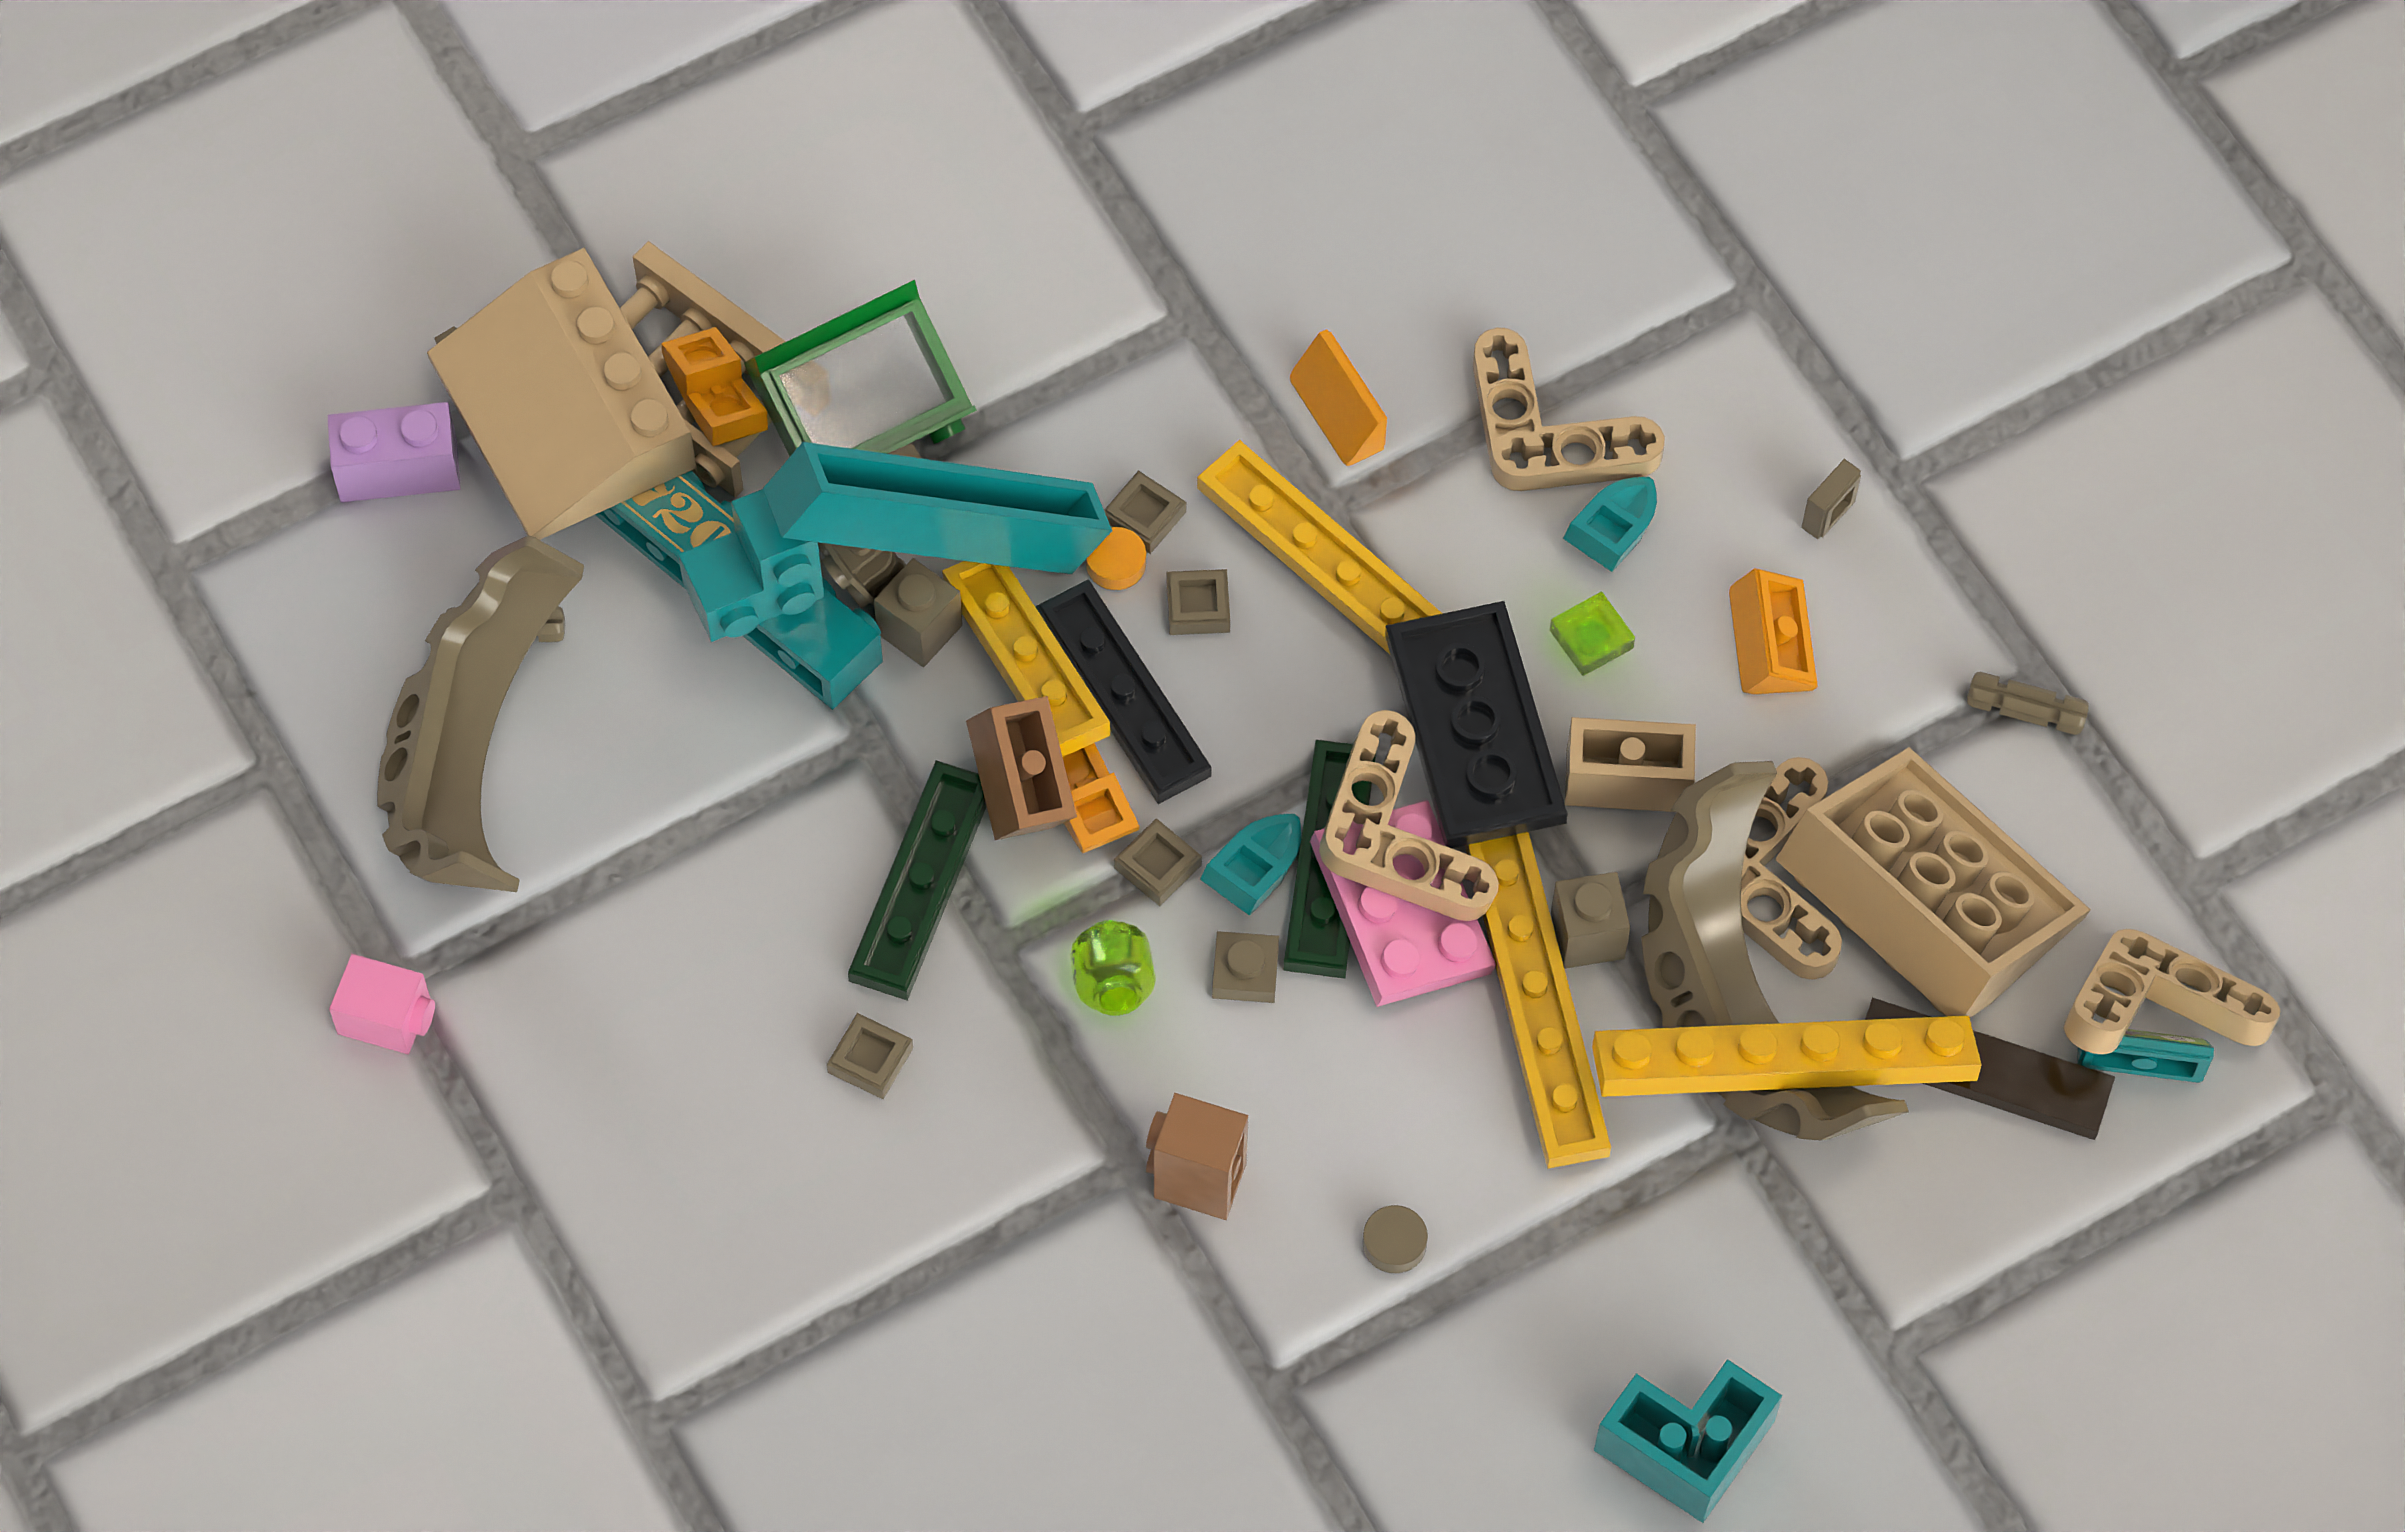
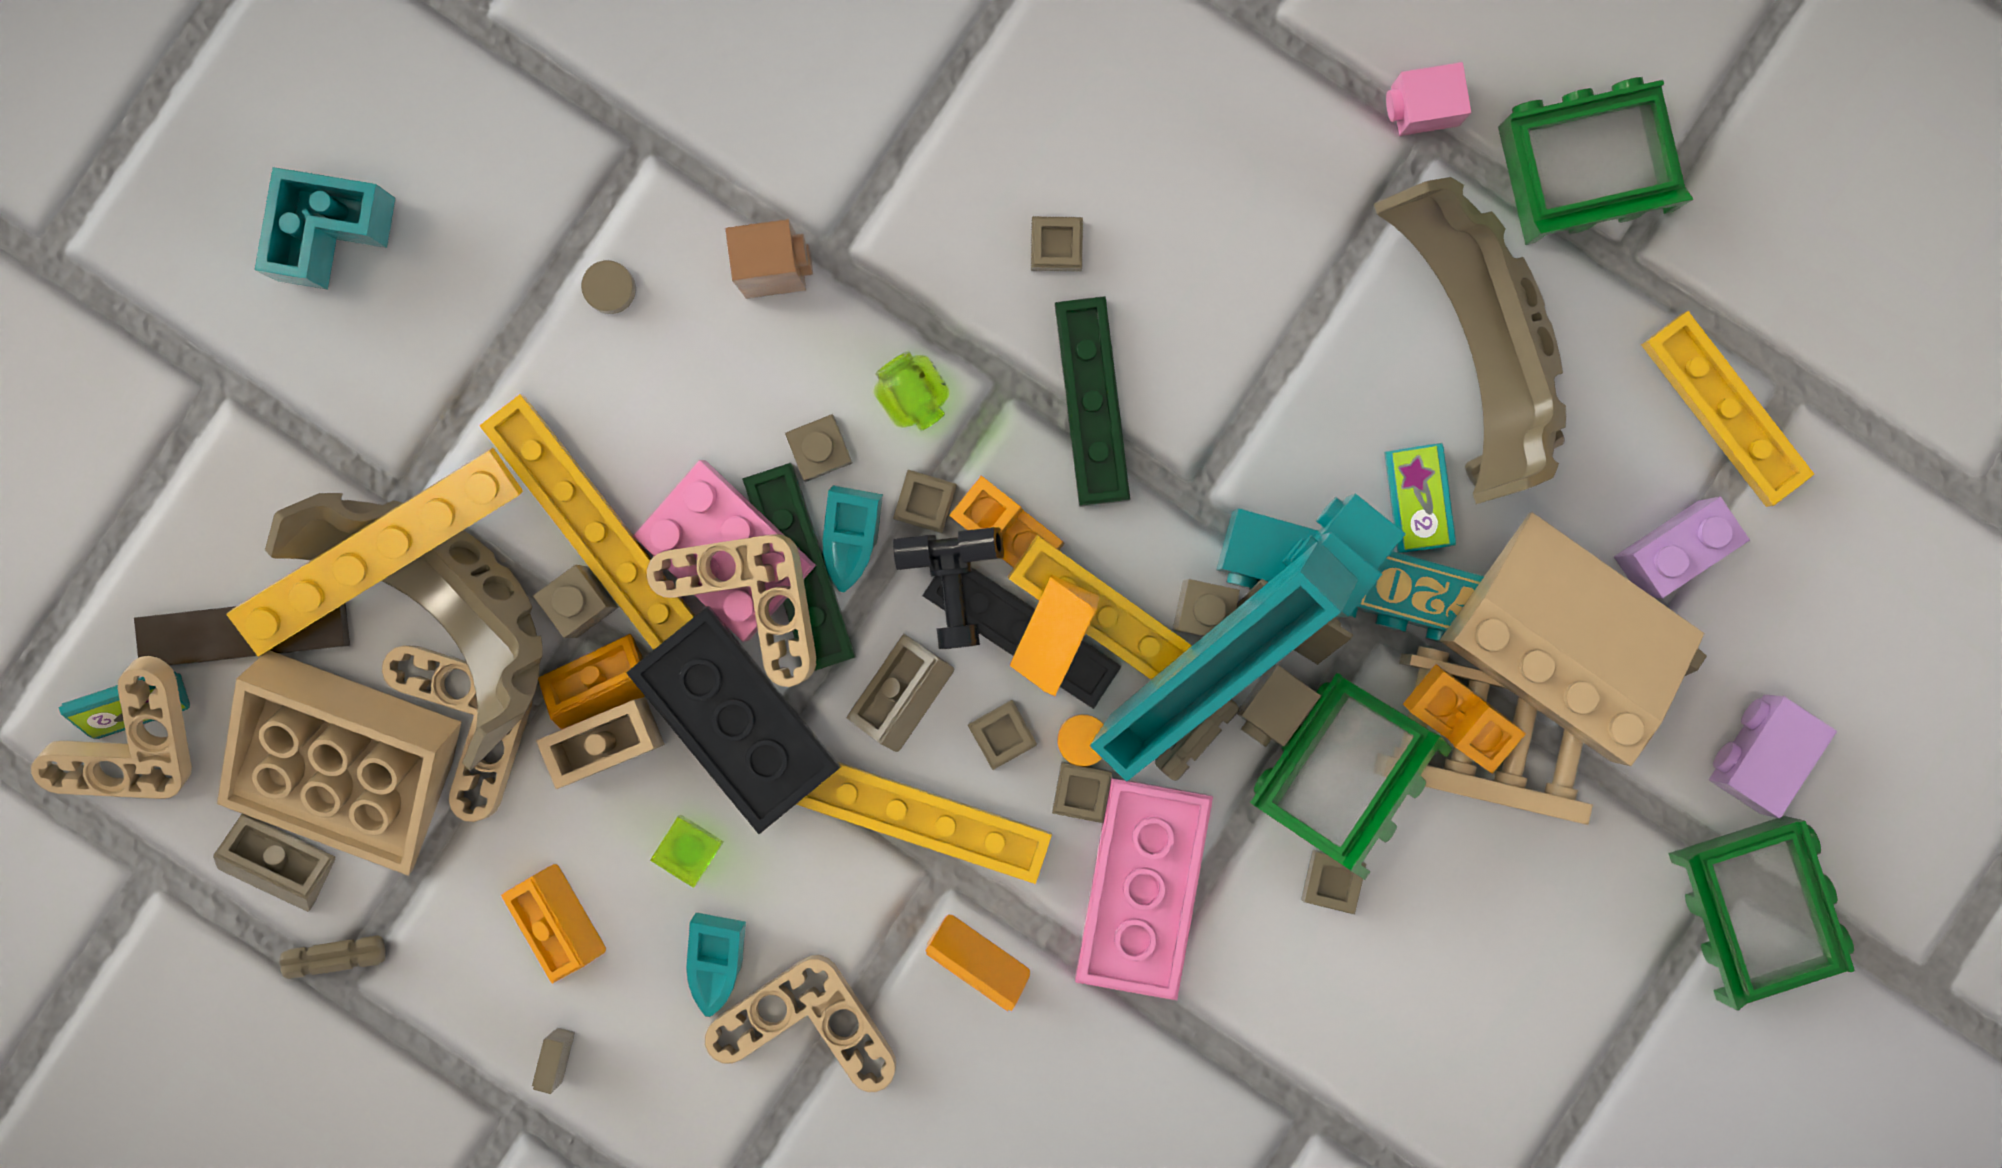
camera: 155 degrees right, 25 degrees up
medium nougat brick [966,696,1077,841] -> none
none -> dark tan slope [213,814,335,912]
none -> light orange slope [538,634,645,730]
none -> dark tan slope [846,633,954,752]
none -> black bar [893,527,1004,649]
none -> light orange slope [1010,575,1099,696]
none -> bright pink tile [1075,777,1213,1001]
none -> dark tan plate [1301,849,1367,915]
none -> slope [1384,443,1456,553]
none -> window [1498,77,1694,245]
none -> yellow plate [1641,311,1815,507]
none -> window [1668,816,1855,1011]
none -> lavender brick [1709,695,1837,819]

